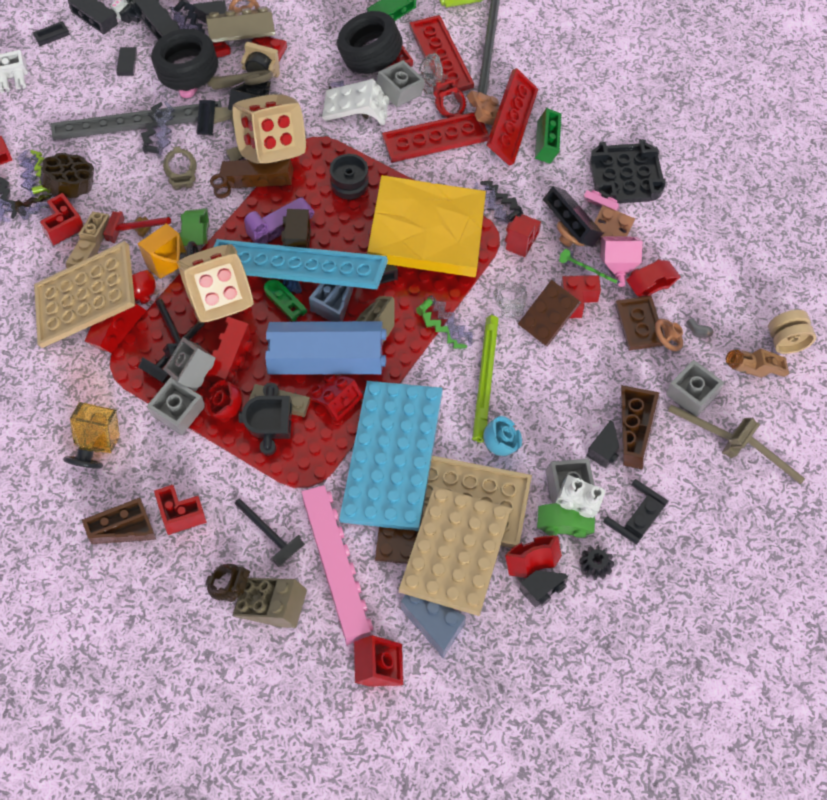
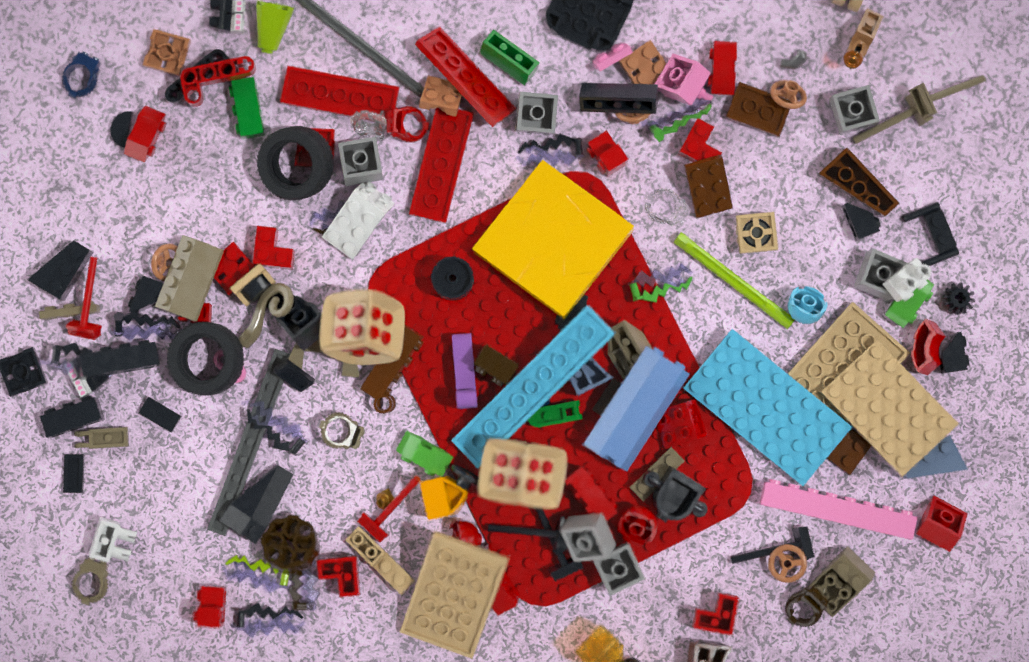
camera: 60 degrees left, 25 degrees up
none -> dark tan hinge [74,427,129,449]
none -> black wedge [219,464,293,544]
none -> red brick [252,226,295,270]
none -> light grey brick [515,92,558,135]
none -> tan piece [736,212,778,254]
none -> nougat piece [768,545,807,583]

